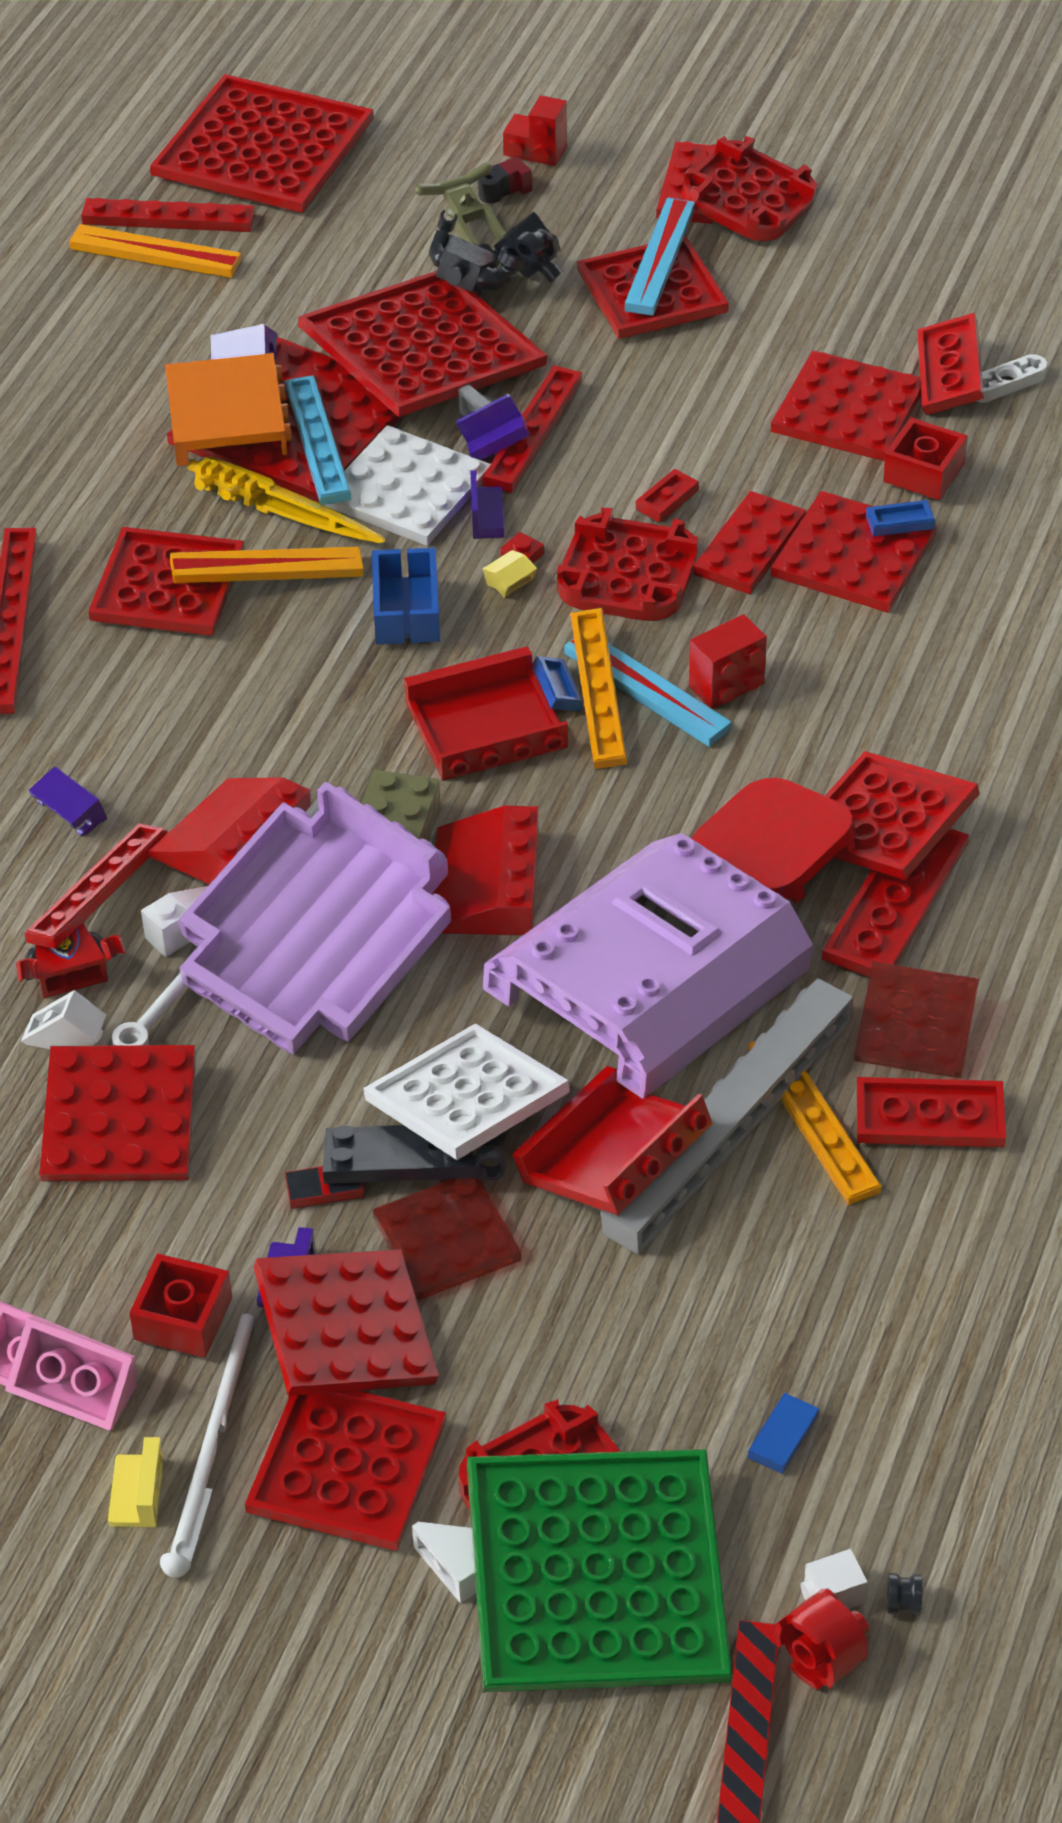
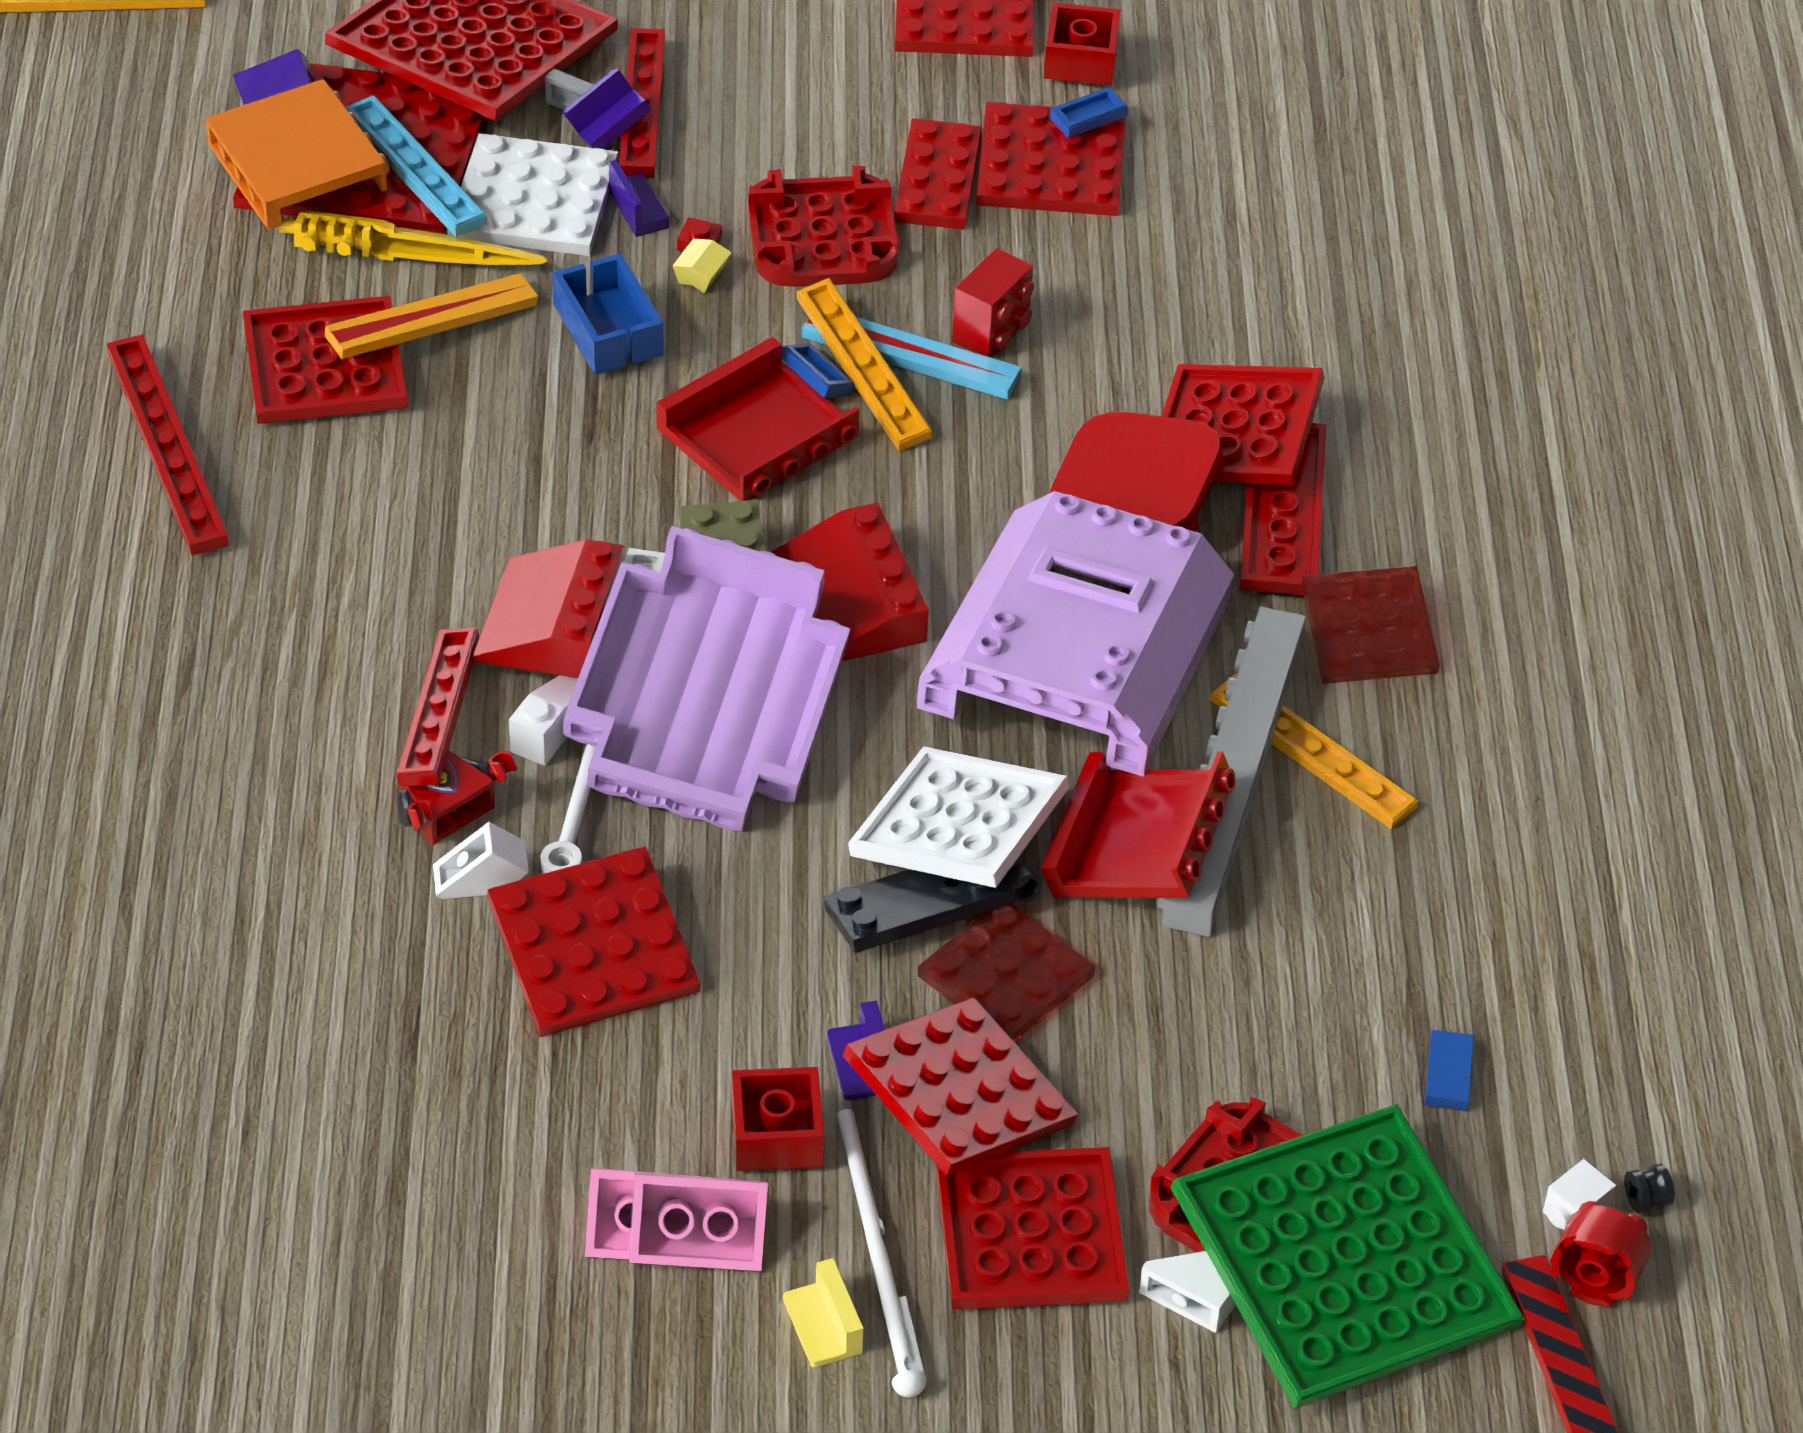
camera: 25 degrees left, 0 degrees up
dark purple hinge [28,766,108,836] -> none
tile [285,1166,364,1209] -> none
red plate [636,469,699,523] -> none
red plate [856,1077,1006,1147] -> none

